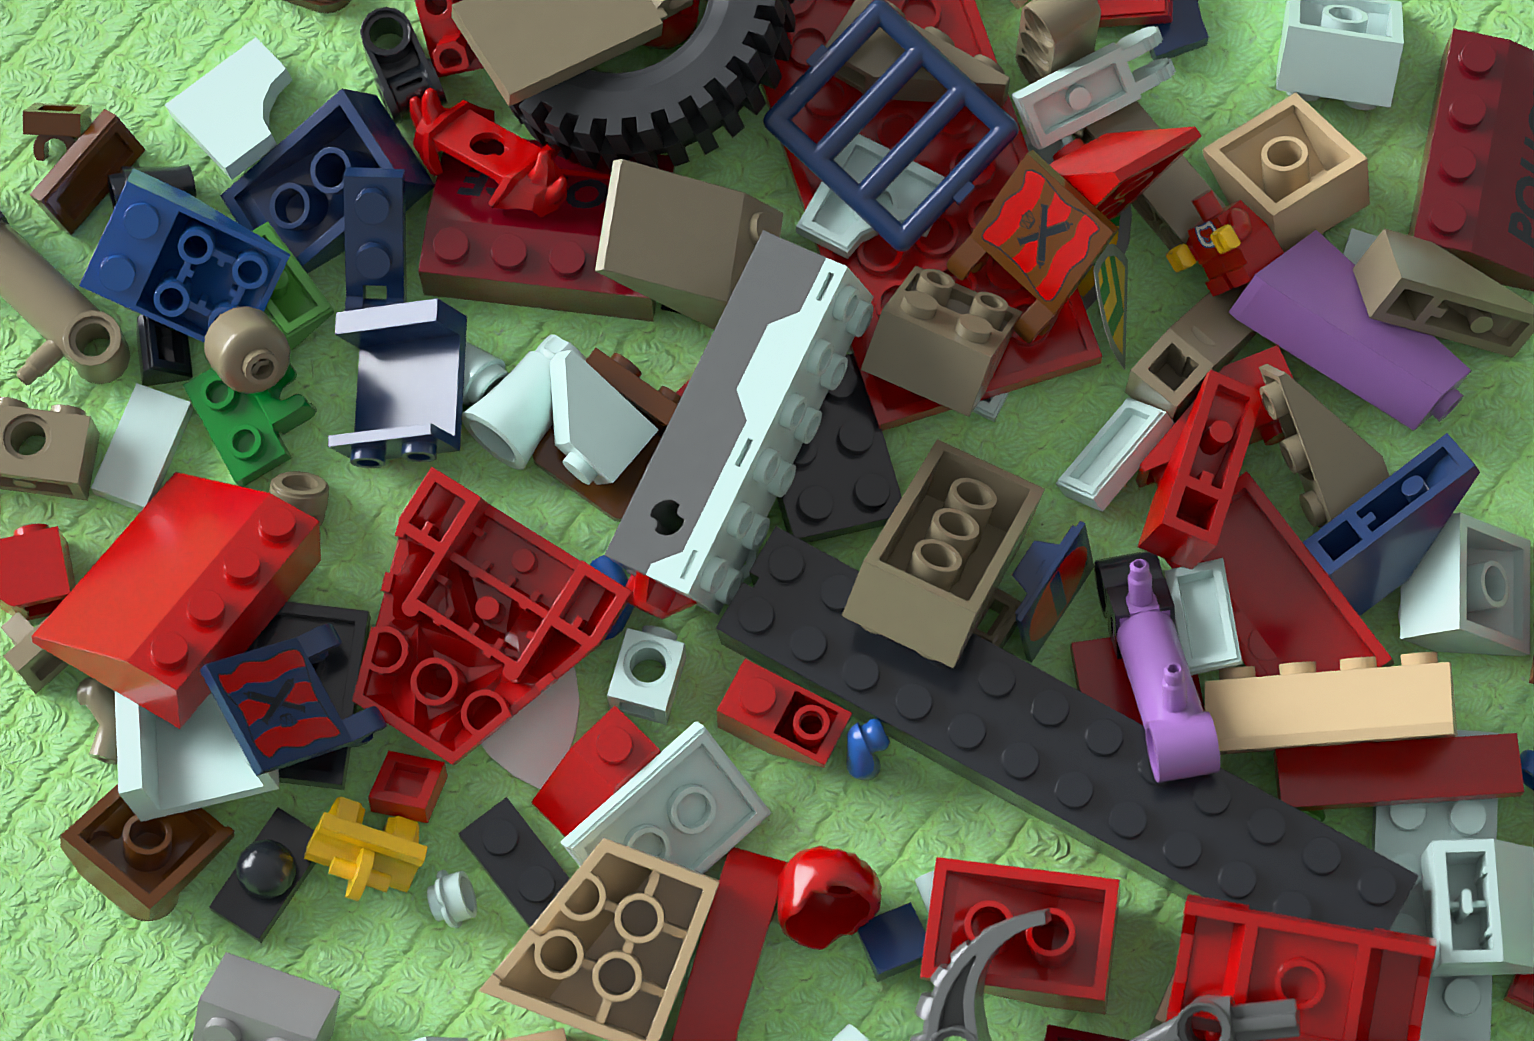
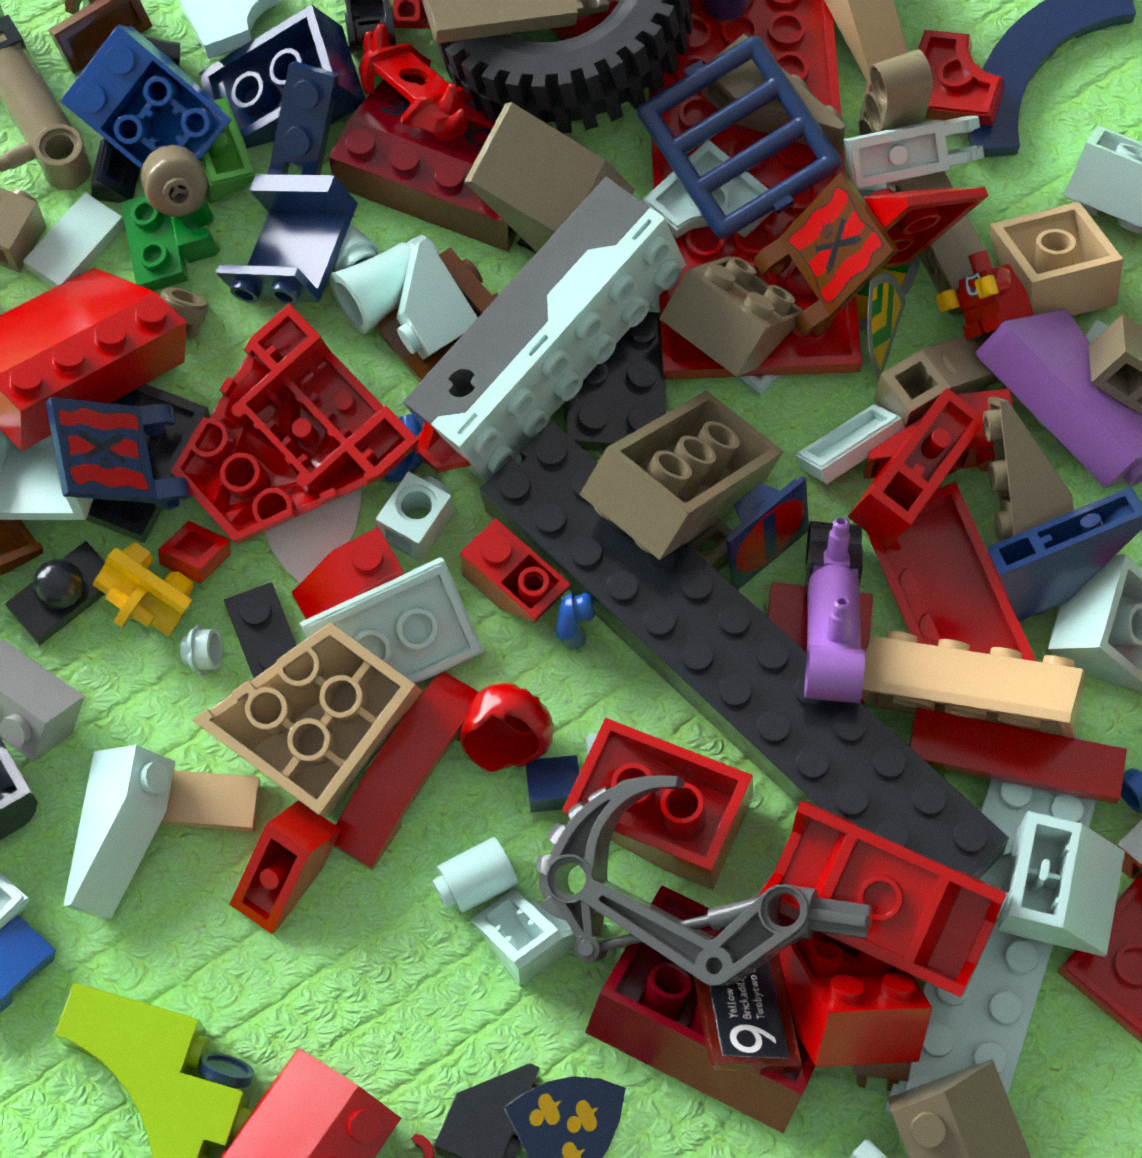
camera: 15 degrees right, 5 degrees down
light aqua tile [1164,558,1242,675] -> none

